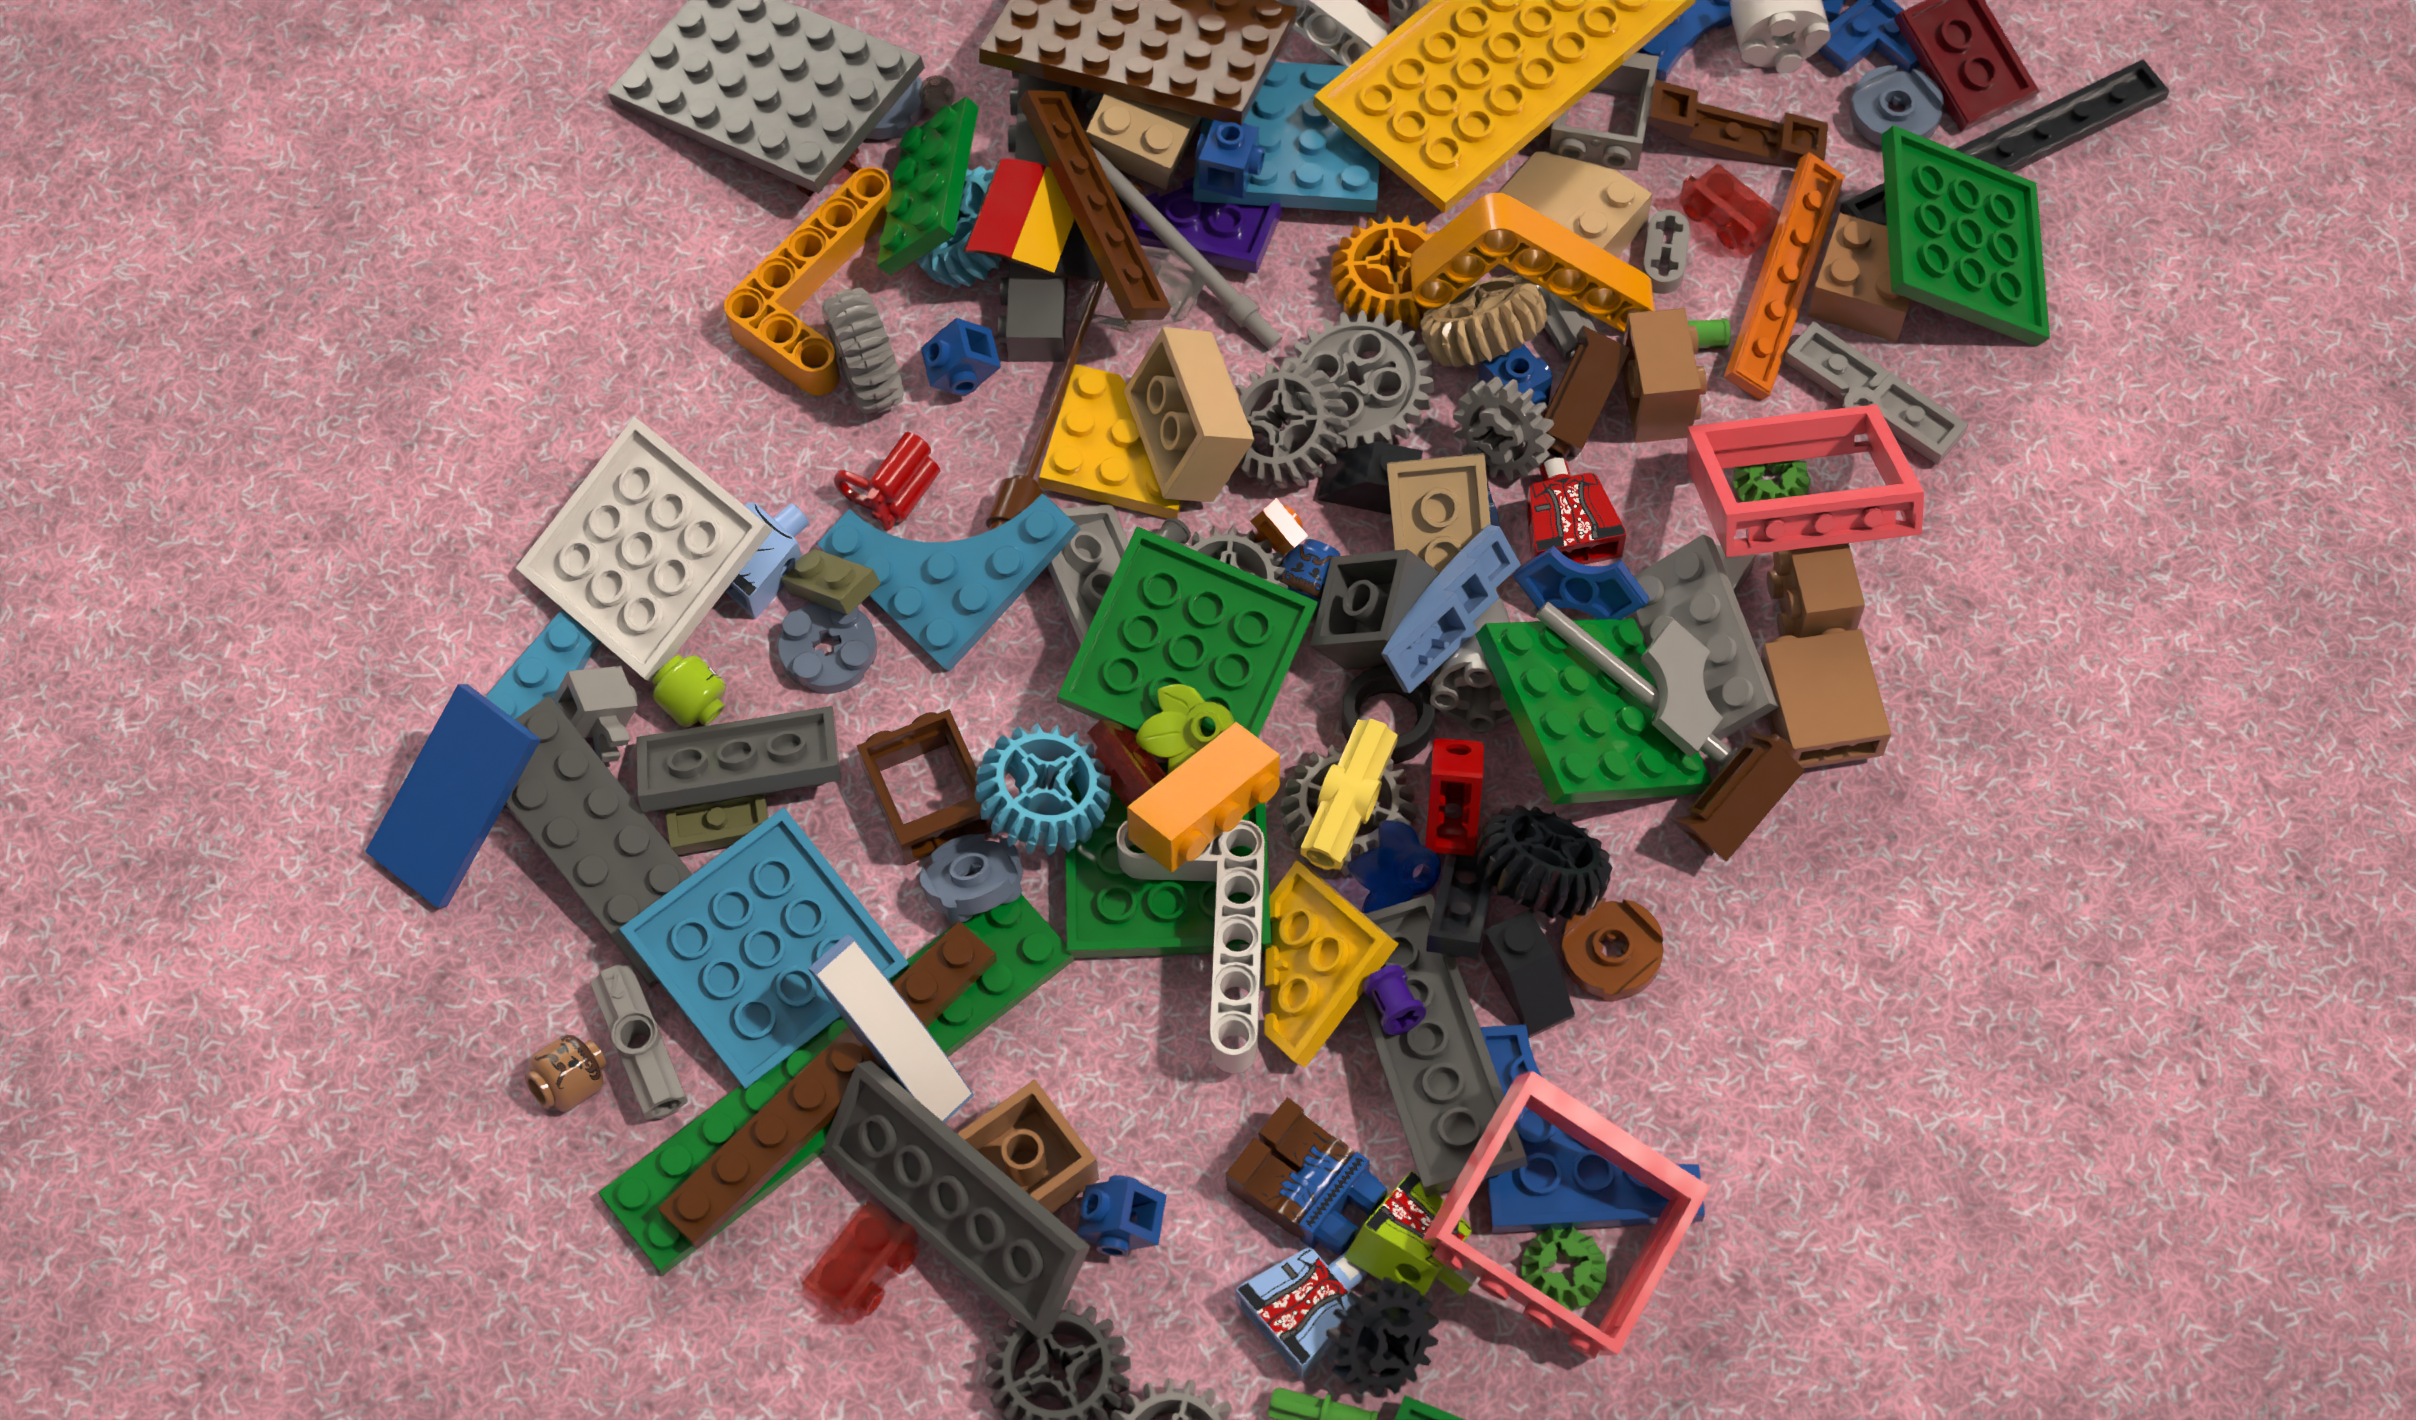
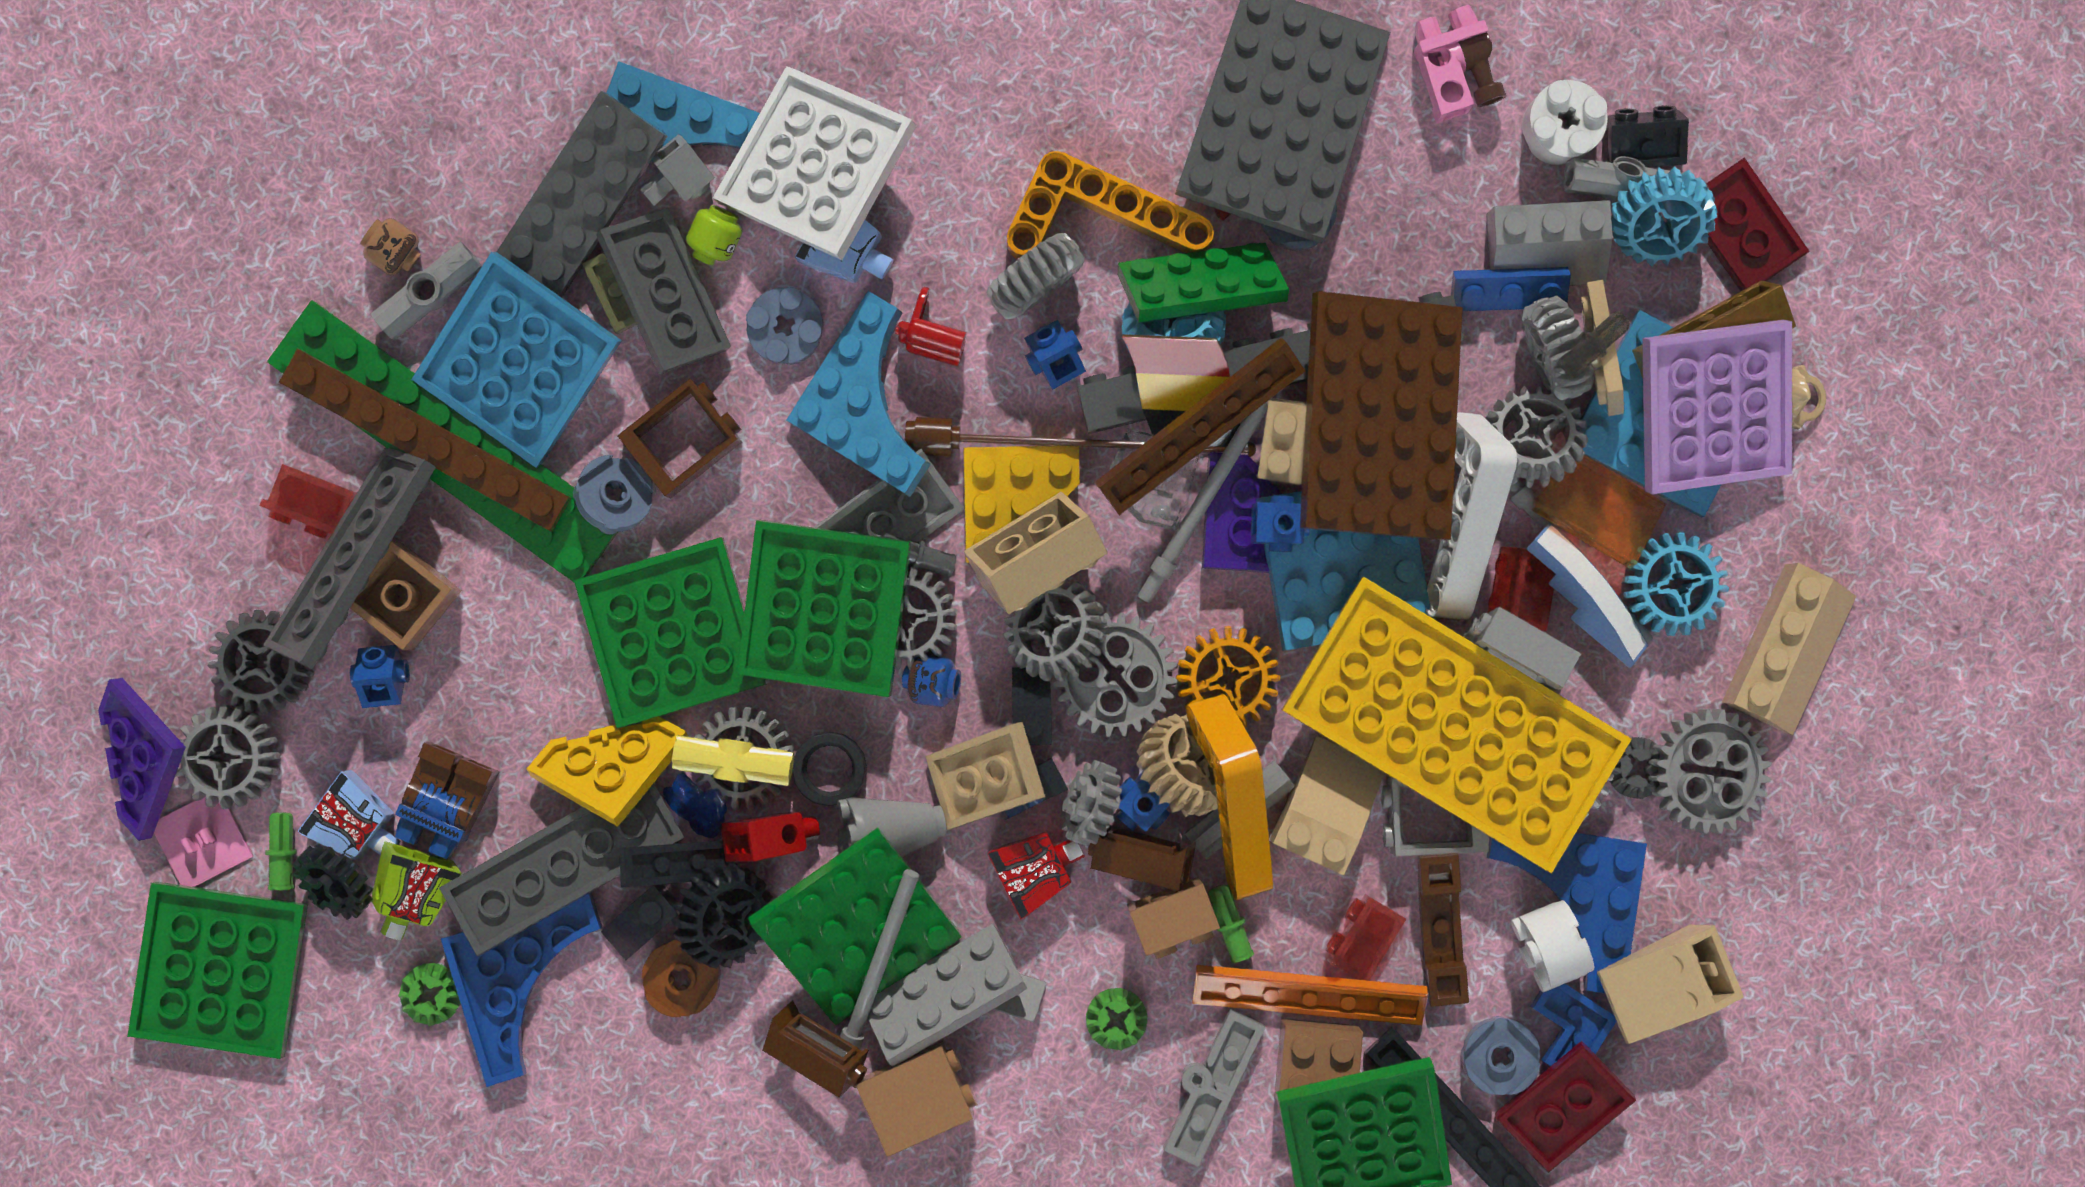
camera: 70 degrees right, 25 degrees up
blue tile [365,684,541,908] -> none
olive plate [781,548,881,615] -> none
white slope [808,934,974,1123] -> none
clear smoke axle [919,75,955,111] -> none
medium azure gear [975,722,1111,856] -> none
clear red bracket [1087,719,1166,807] -> none
white beam [1116,820,1265,1073] -> none
light orange brick [1127,722,1280,873] -> none
lime plate [1136,684,1234,774] -> none
orange plate [1250,499,1308,557] -> none
dark grey brick [1310,549,1440,670] -> none
dark purple bush [1362,965,1426,1035] -> none
medium blue slope [1381,525,1521,693] -> none
coral window [1422,1071,1710,1359] -> none
blue tile [1512,545,1650,620] -> none
light grey tile [1641,619,1723,757] -> none
light grey beam [1642,210,1690,294] -> none
coral window [1687,404,1924,557] -> none
medium nougat brick [1767,543,1865,638] -> none

